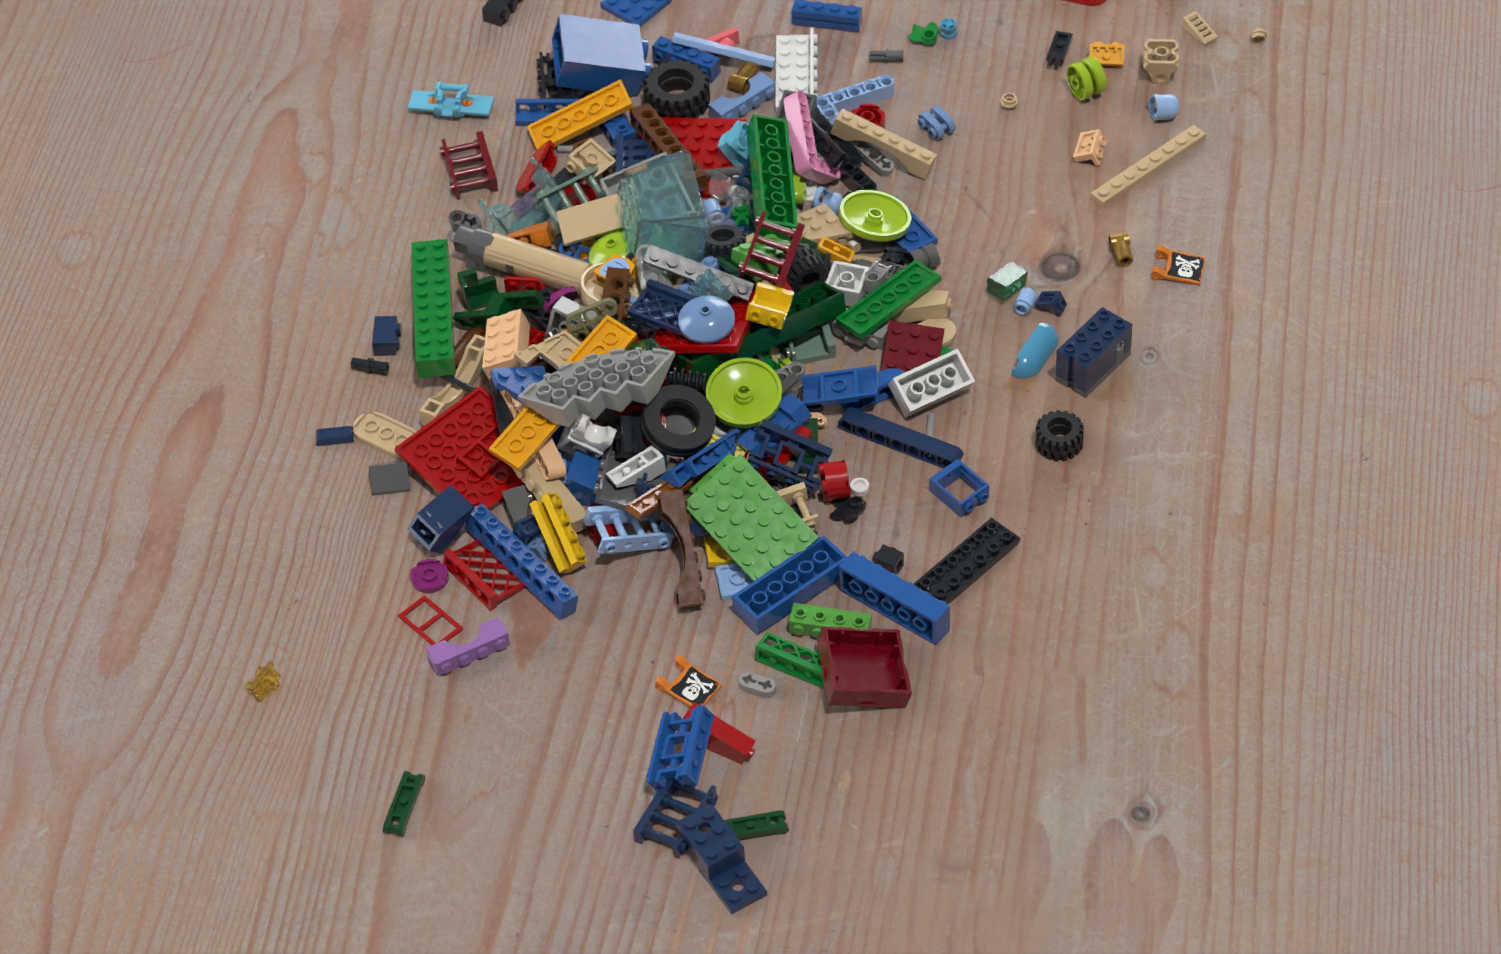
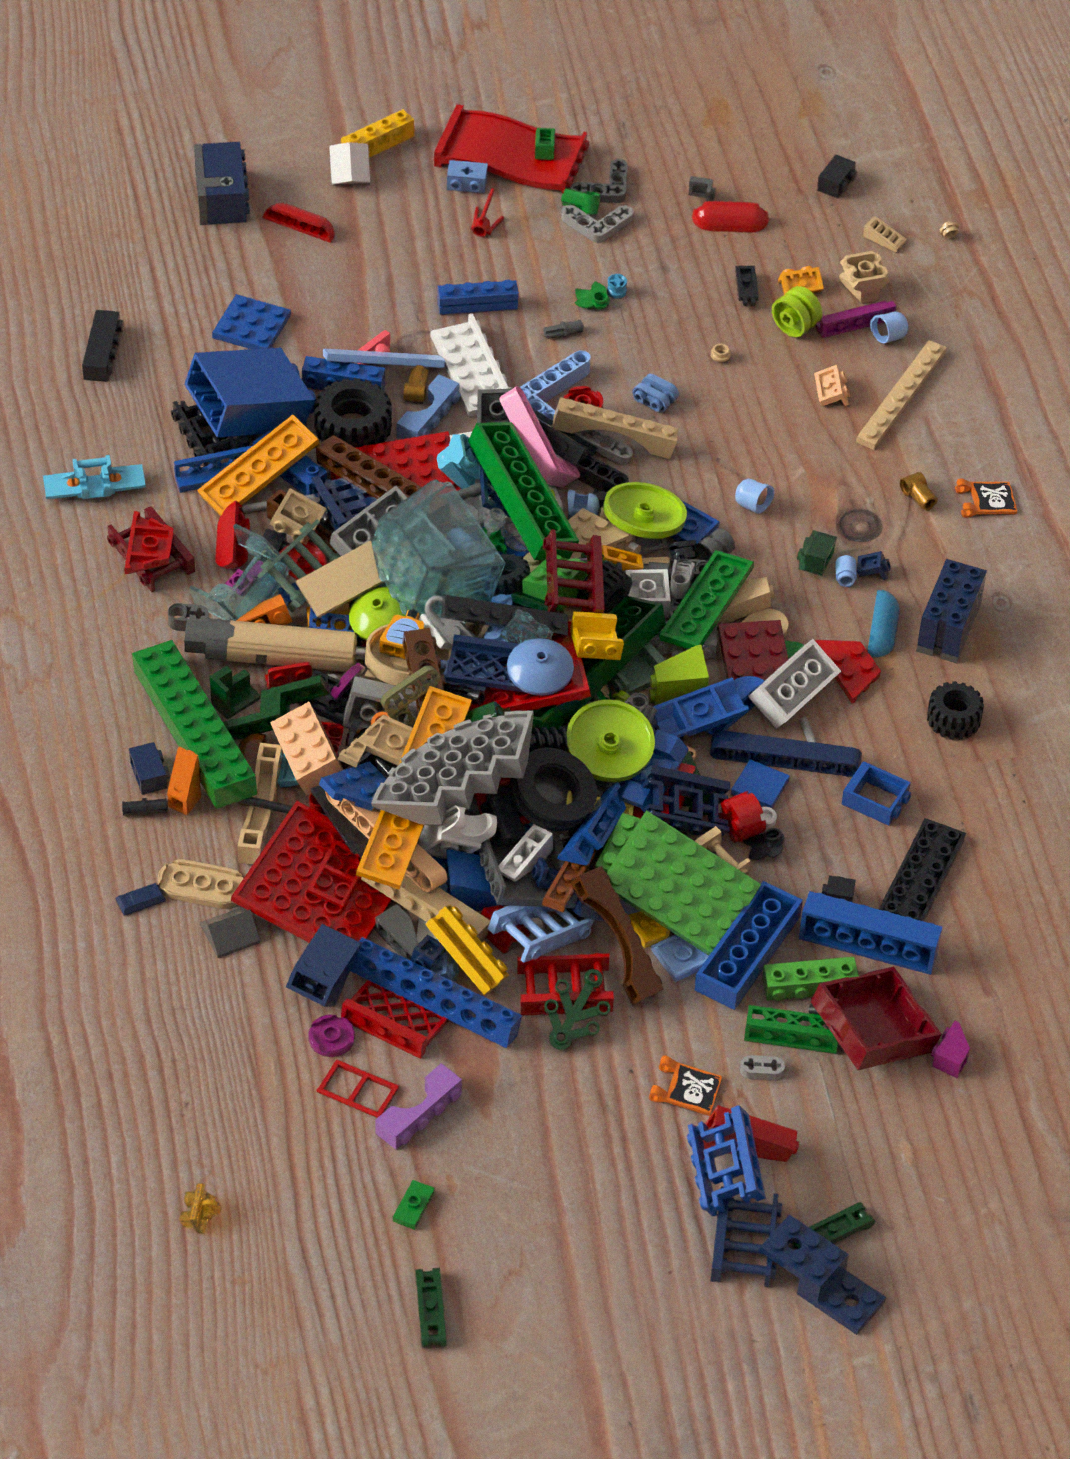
camera: 25 degrees left, 0 degrees up
none -> red wing [124,511,174,574]
none -> orange slope [167,747,201,815]
none -> green plate [393,1180,435,1230]
none -> red fence [517,953,614,1016]
none -> dark green plant [544,969,611,1050]
none -> lime slope [649,645,709,706]
none -> blue tile [731,760,790,808]
none -> light blue helmet [735,479,775,514]
none -> red wing [814,640,881,703]
none -> magenta fence [815,301,896,338]
none -> magenta slope [931,1020,970,1078]

